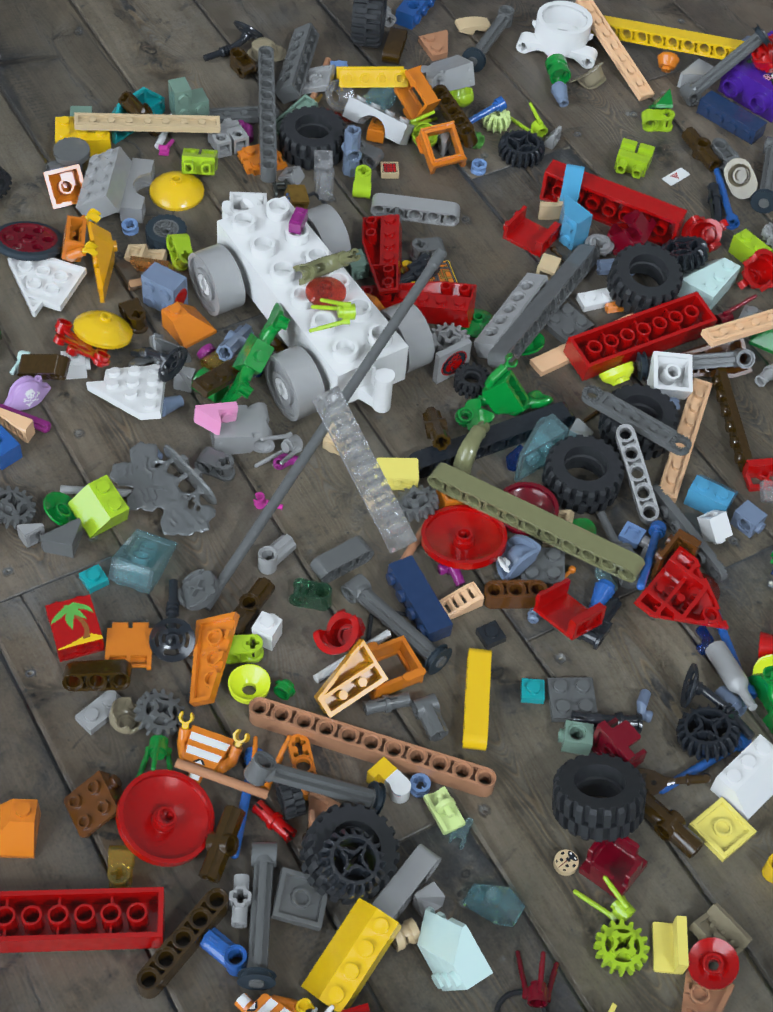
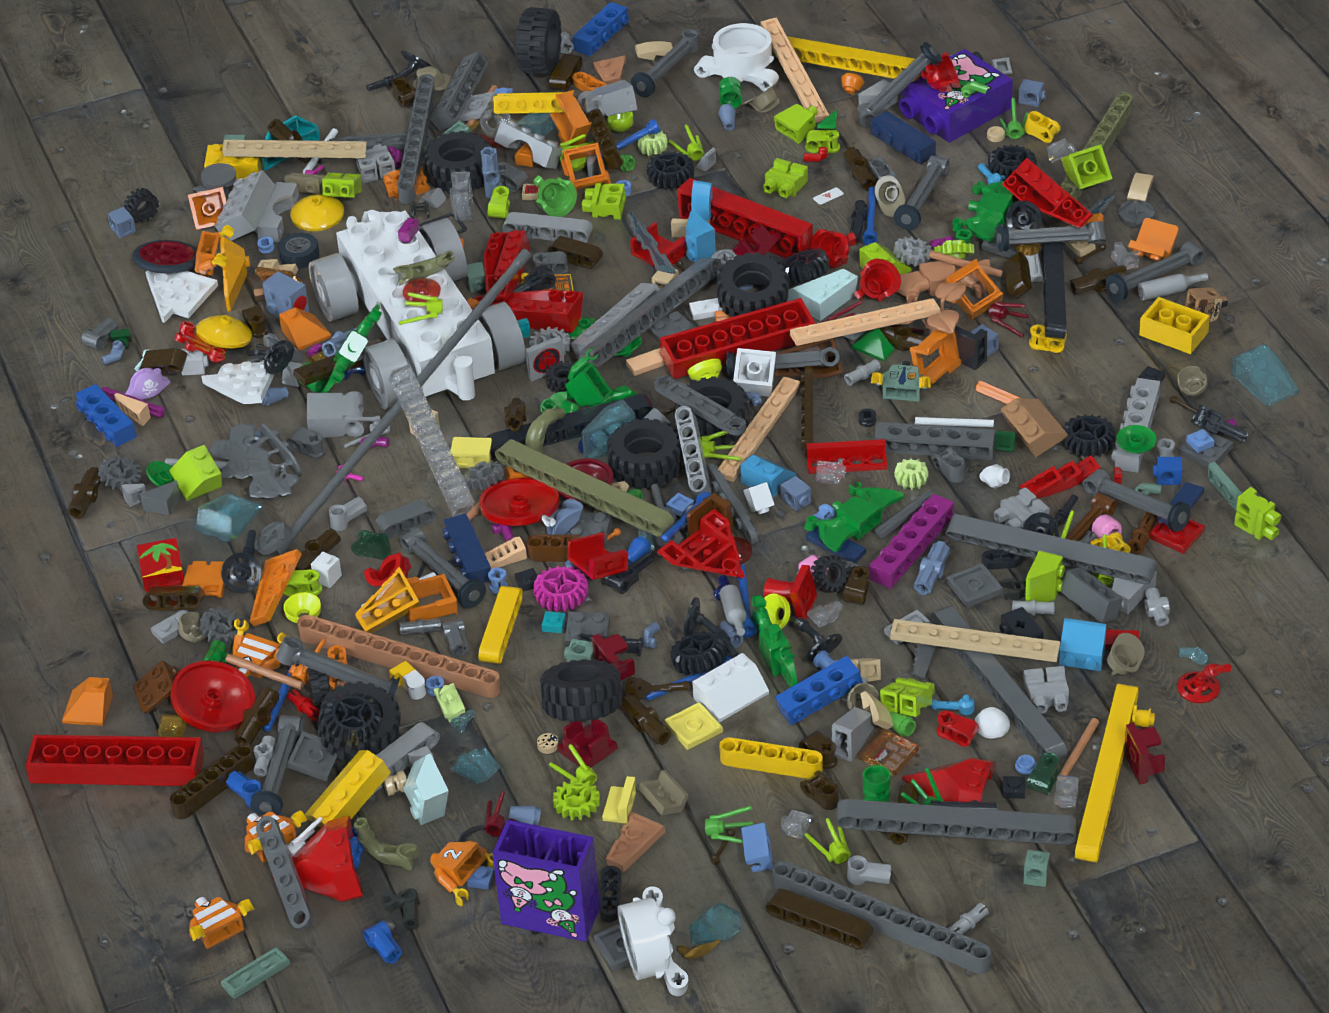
camera: 15 degrees right, 10 degrees down
teal plate [79,564,110,594] -> none
lime piece [166,233,193,272] -> none
sand green brick [168,77,209,116] -> none
bright pink slope [194,401,238,435] -> none
green plate [273,679,296,700] -> none
pearl gold brick [283,184,310,209] -> none
red dish [688,937,739,990] -> none
none -> dark tan bracket [284,172,325,194]
none -> medium blue bush [488,567,508,595]
none -> sand blue cone [508,805,541,825]
none -> dark pink gear [533,565,589,612]
none -> bright green helmet [534,175,577,217]
none -> dark brown beam [548,236,603,269]
none -> orange beam [572,72,607,91]
none -> lime hips [582,183,626,219]
none -> dark grey sword [627,212,676,274]
none -> lime plant [701,430,742,461]
none -> lime torso [774,104,818,144]
none -> red arm [804,147,829,163]

